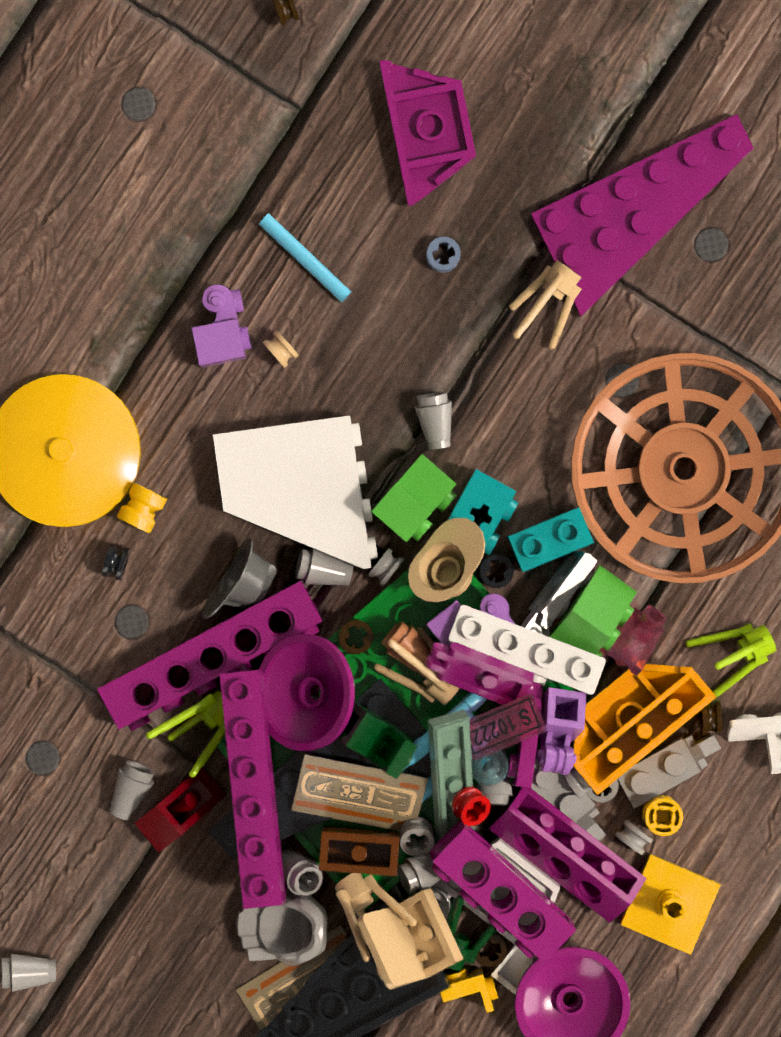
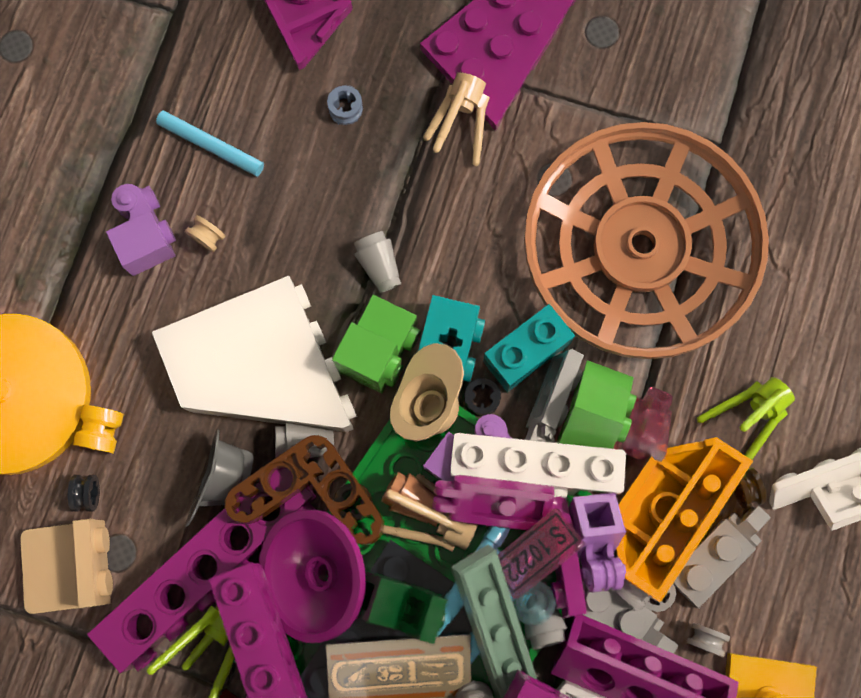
camera: 10 degrees left, 10 degrees down
light grey bush [368,548,403,586] -> none
red bush [451,787,491,826] -> none
yellow wheel [642,794,683,836] -> none
none -> tan bracket [20,519,113,614]
none -> reddish brown beam [225,435,384,545]

